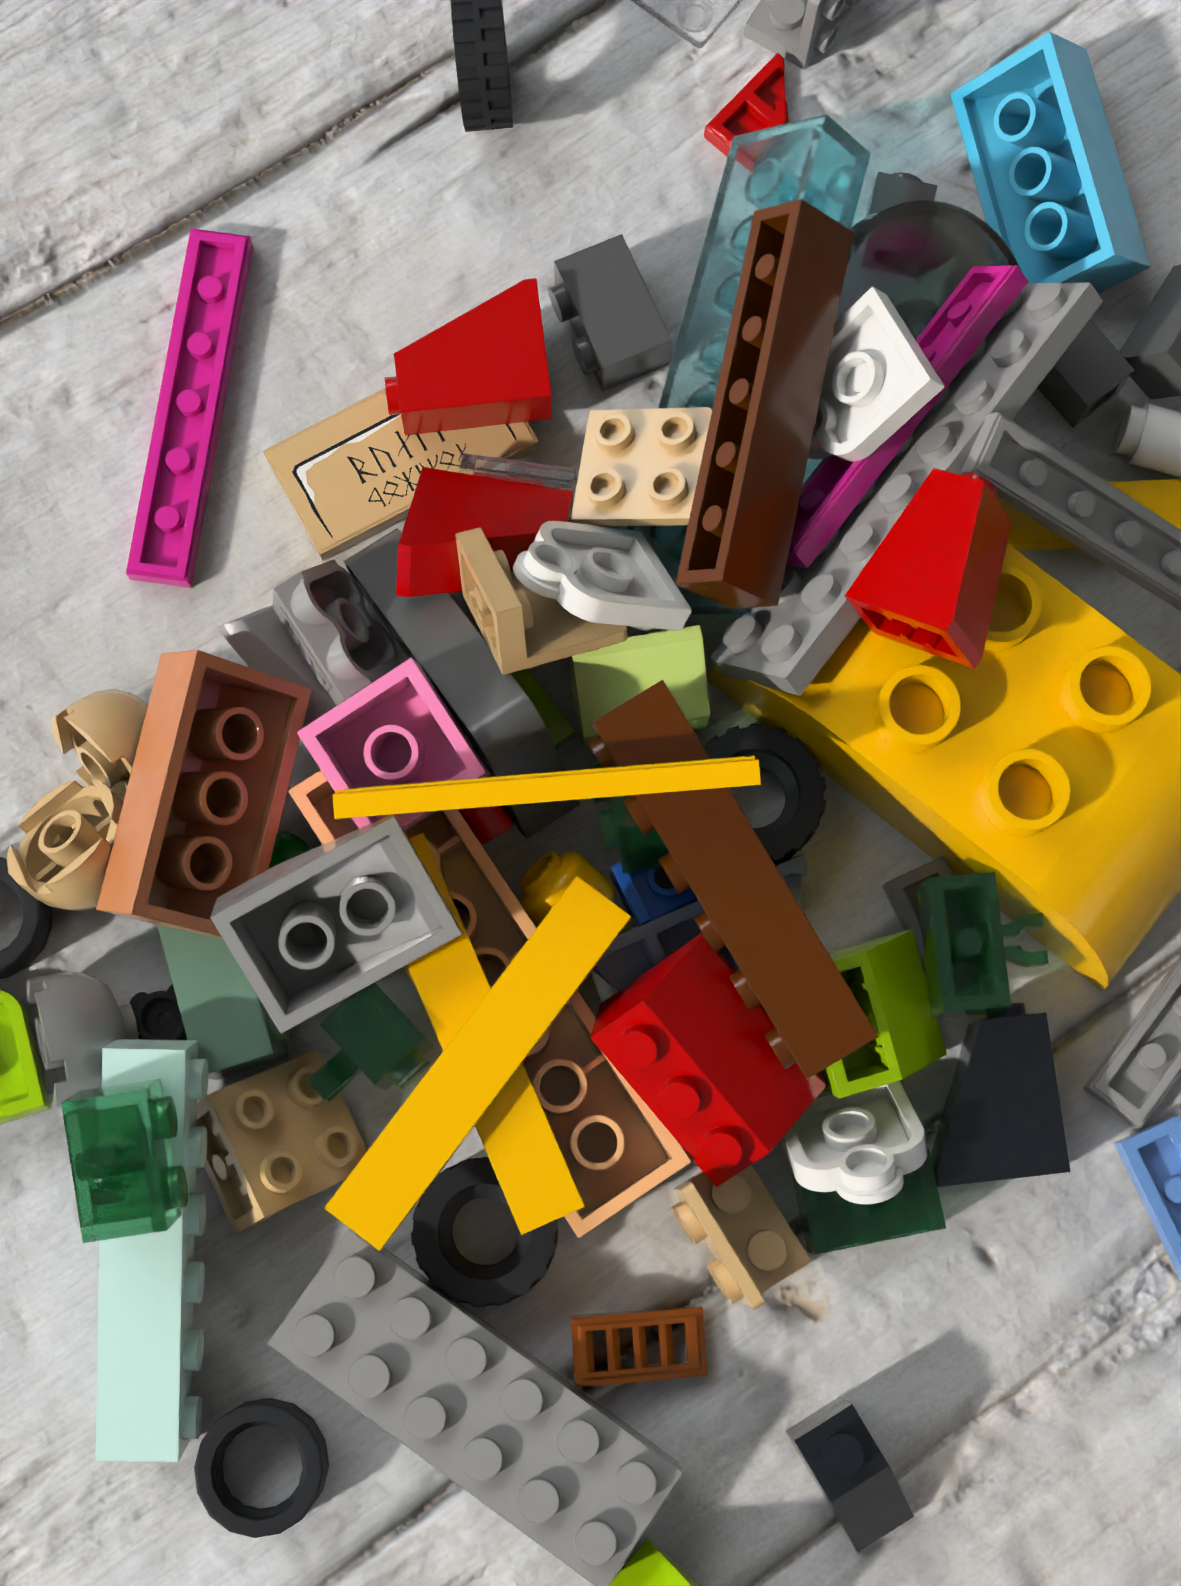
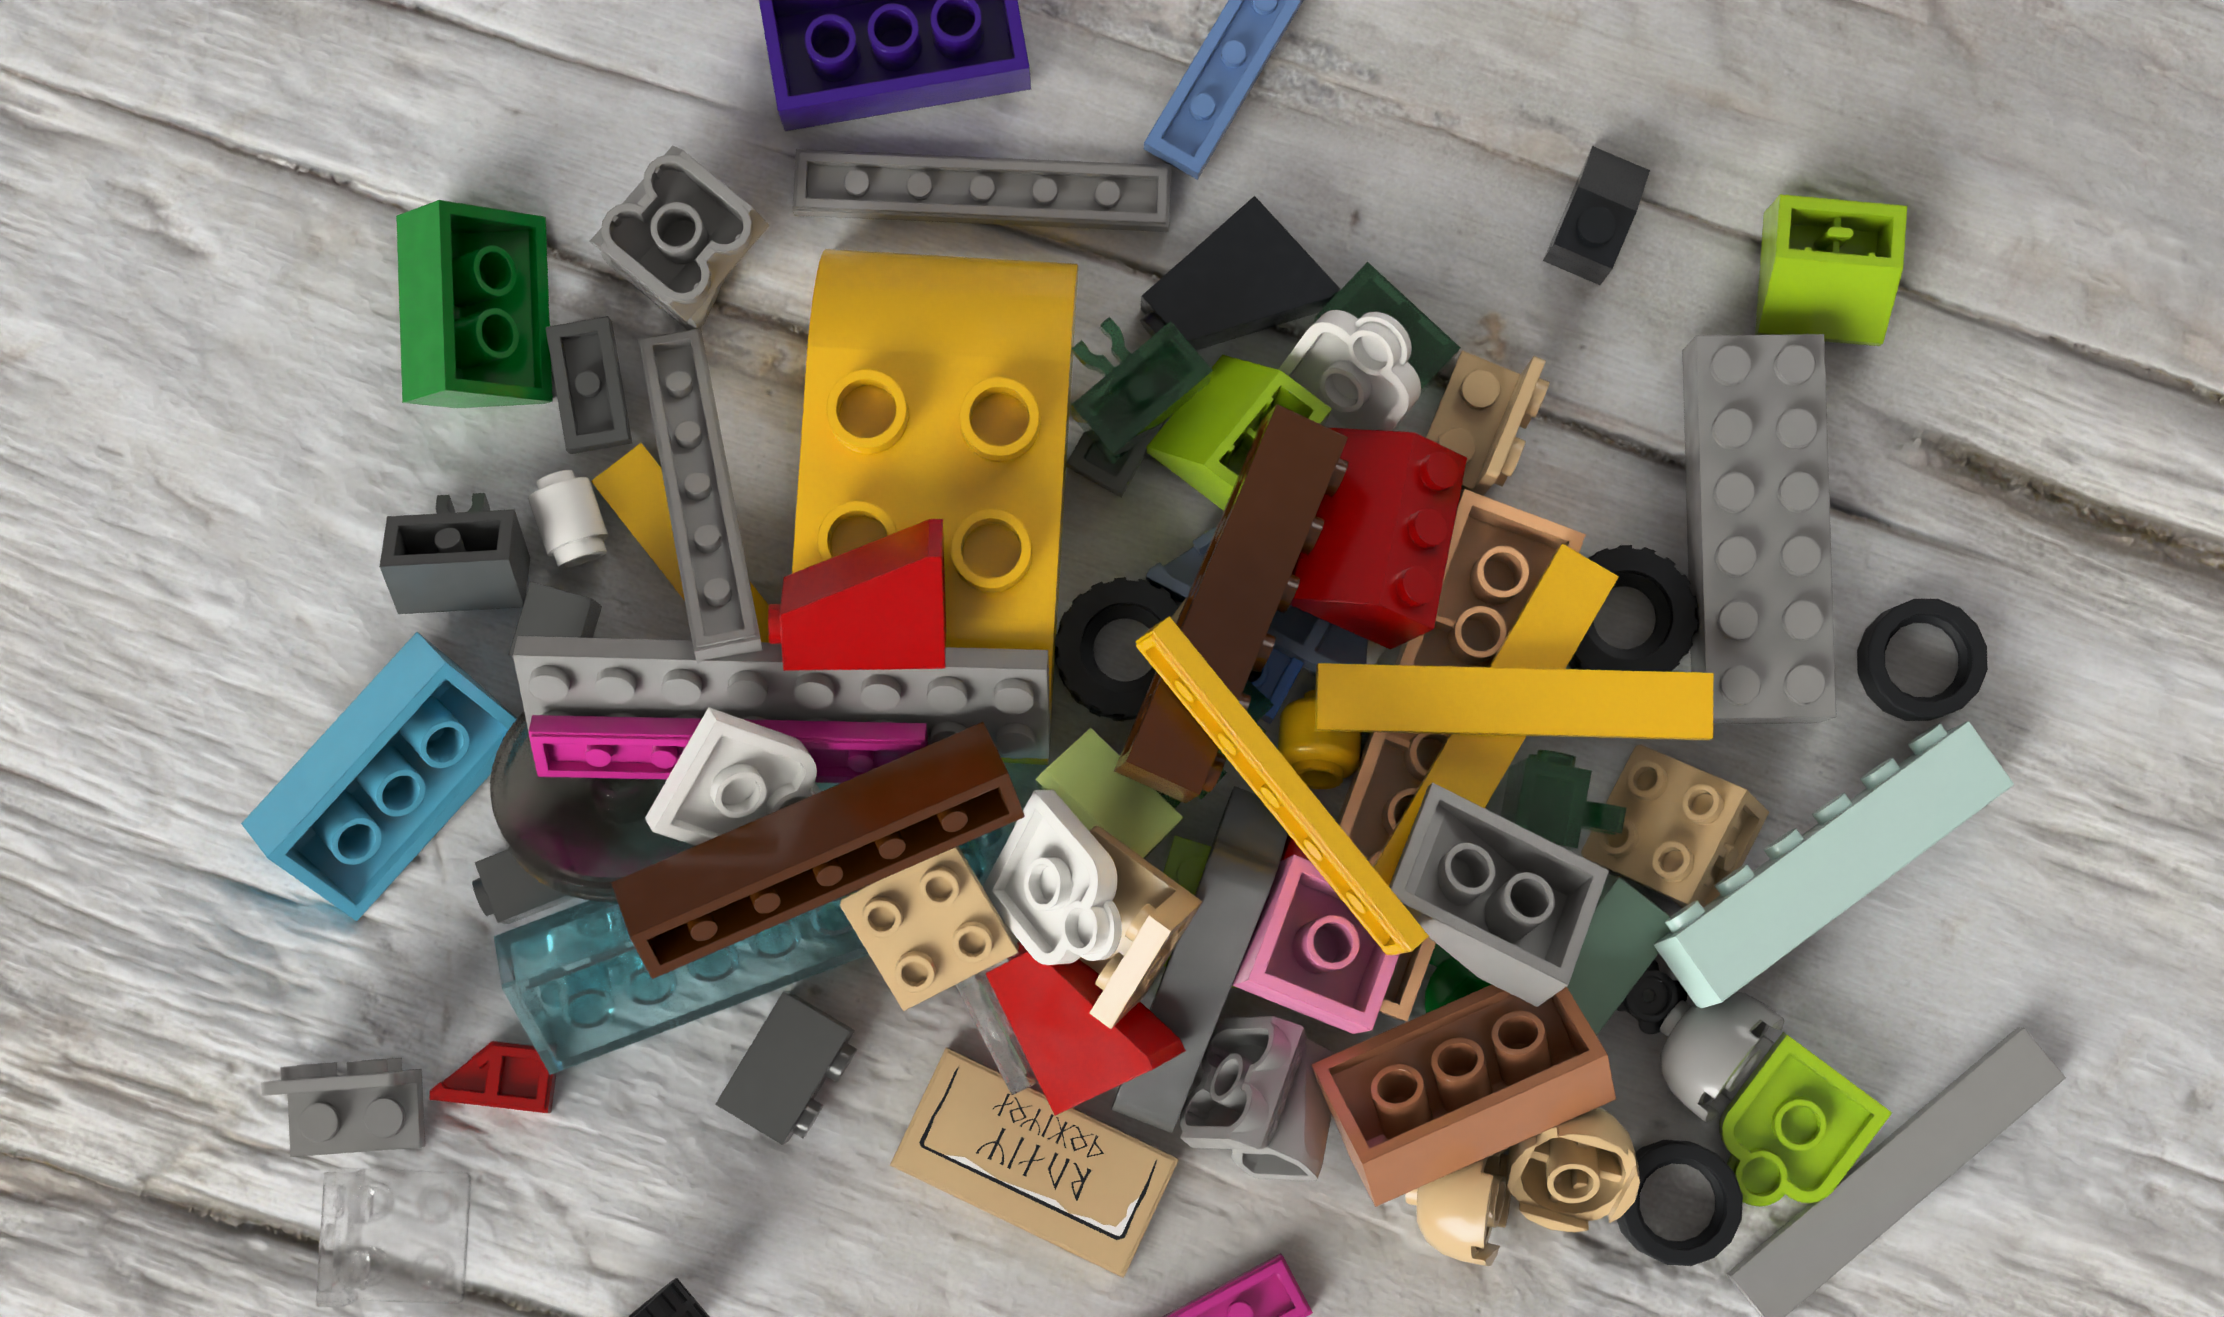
camera: 125 degrees left, 5 degrees up
clear green brick [61,1079,188,1243] -> none
red slope [384,278,552,436] -> none
dark orange slope [571,1306,708,1387] -> none

